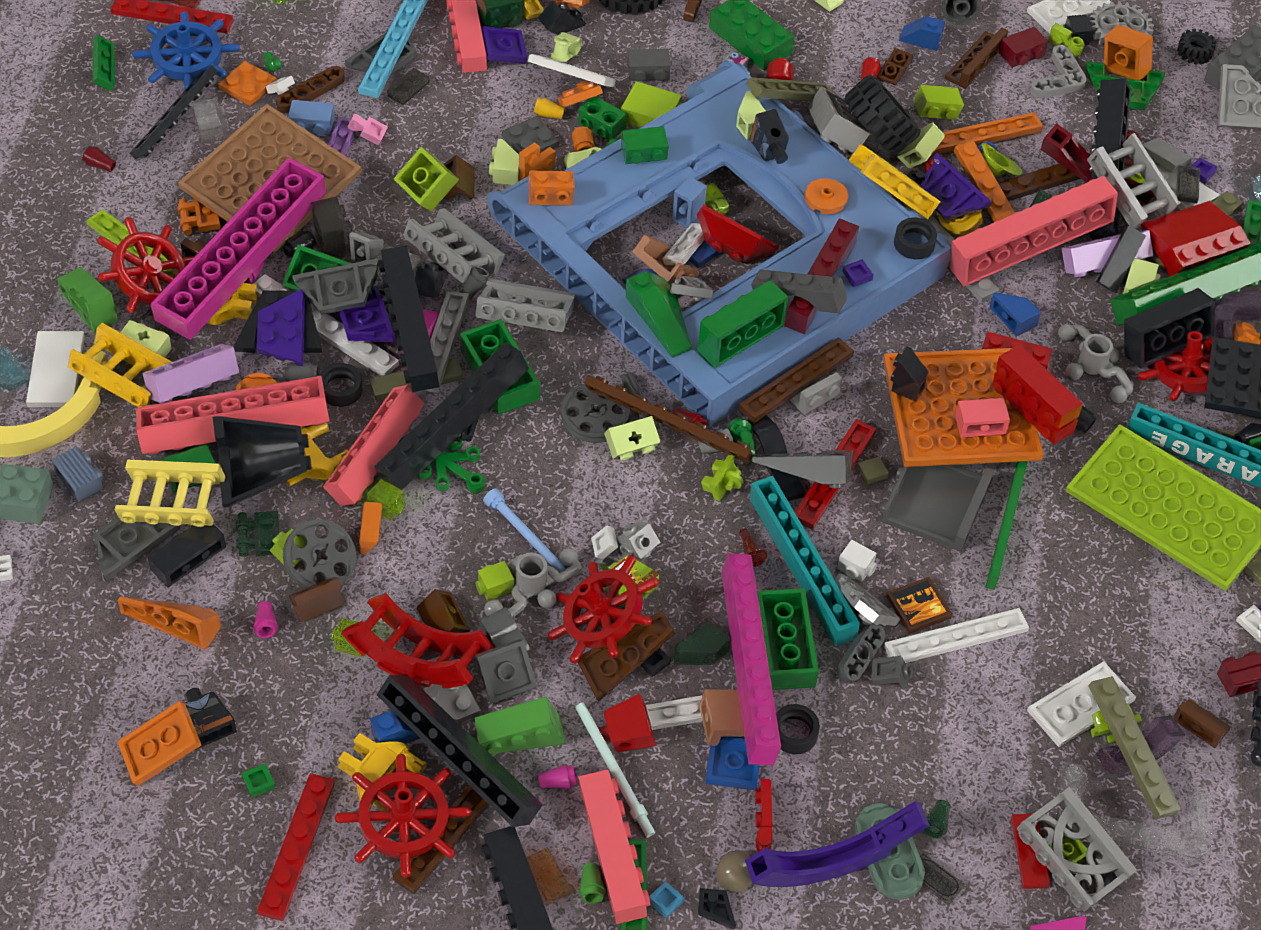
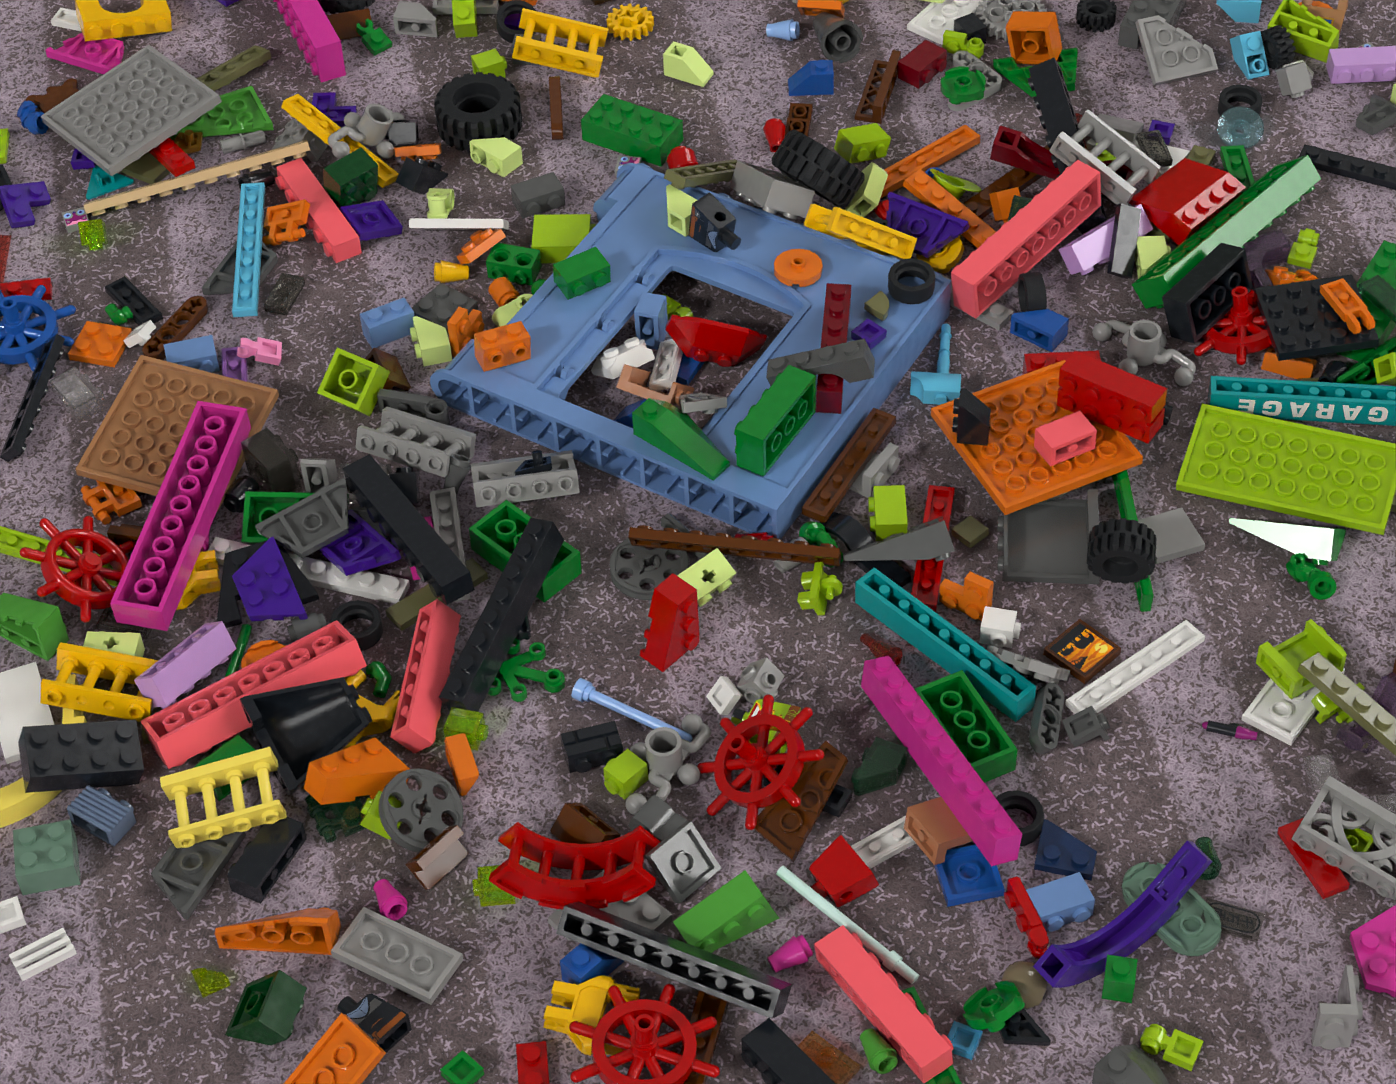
camera: 15 degrees left, 5 degrees down
none -> black brick [18,720,144,793]
none -> black tile [105,276,163,326]
none -> clear neon green tile [191,968,231,998]
none -> green bar [225,624,252,677]
none -> dark green slope [225,970,307,1046]
none -> orange plate [262,199,310,246]
none -> orange wedge [304,737,410,805]
none -> light grey plate [331,907,463,1005]
none -> medium blue brick [360,298,415,349]
none -> green arm [366,661,392,698]
none -> dark grey plate [377,388,450,425]
none -> yellowish green slope [469,137,523,177]
none -> black piece [515,450,552,476]
none -> black brick [560,721,623,773]
none -> white slope [591,337,655,379]
none -> red wedge [639,573,700,672]
none -> olive tile [864,291,889,321]
none -> lime brick [868,485,908,541]
none -> medium azure piece [910,323,961,405]
none -> orange plate [939,571,994,621]
none -> green plate [940,66,986,105]
none -> green plate [963,981,1025,1033]
none -> orange brick [989,187,1023,223]
none -> black tyre [1018,272,1047,312]
none -> medium blue brick [1026,872,1095,932]
none -> dark blue wing [1034,819,1097,881]
none -> black tyre [1087,518,1157,584]
none -> green brick [1101,954,1138,1003]
none -> light grey tile [1138,508,1205,564]
none -> piece [1202,720,1258,741]
none -> wedge [1229,518,1346,566]
none -> lime panel [1256,619,1347,700]
none -> orange slope [1261,348,1318,379]
none -> green arm [1286,553,1337,600]

